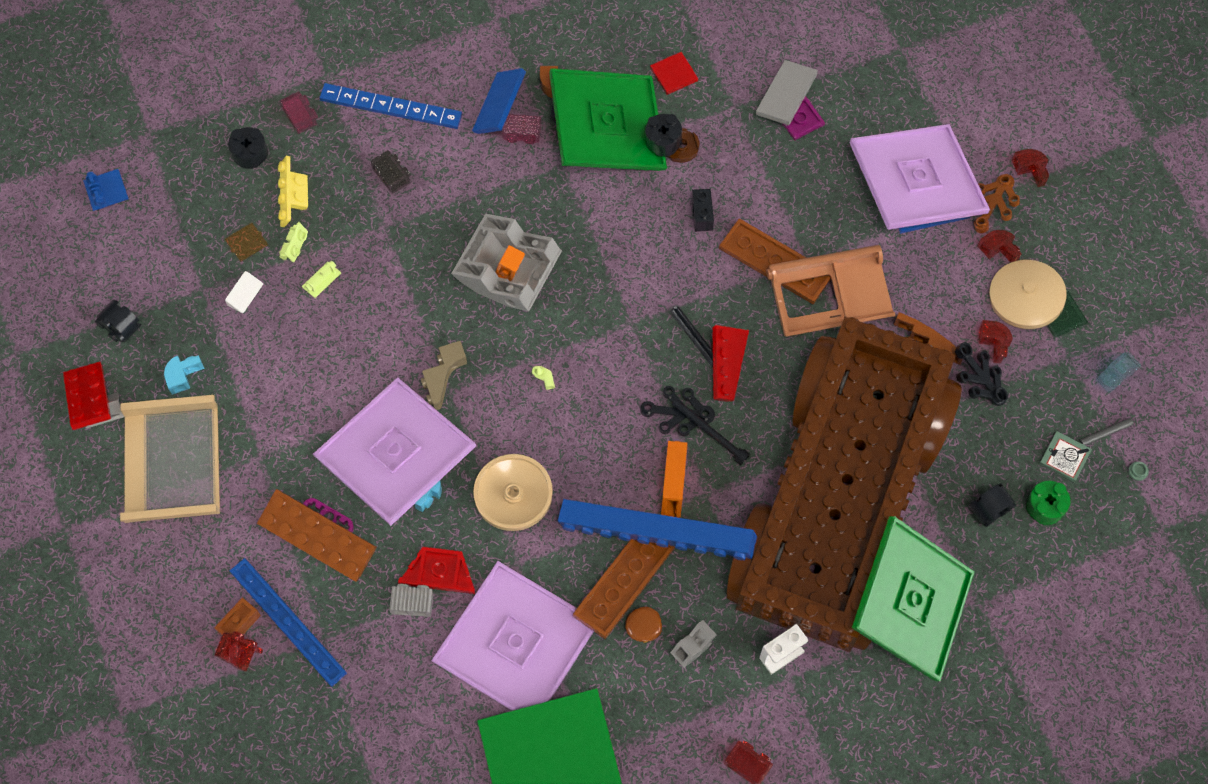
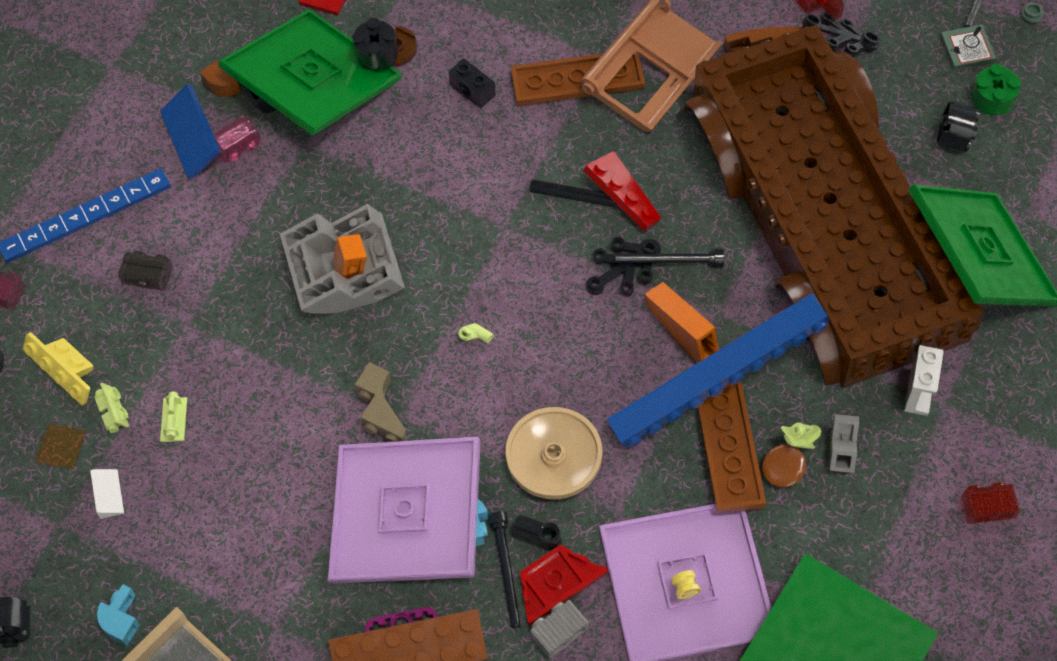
camera: 40 degrees left, 5 degrees down
none -> black piece [488,511,521,629]
none -> black piece [512,515,562,551]
none -> light yellow wheel [671,570,701,599]
none -> yellowish green hinge [781,423,821,449]

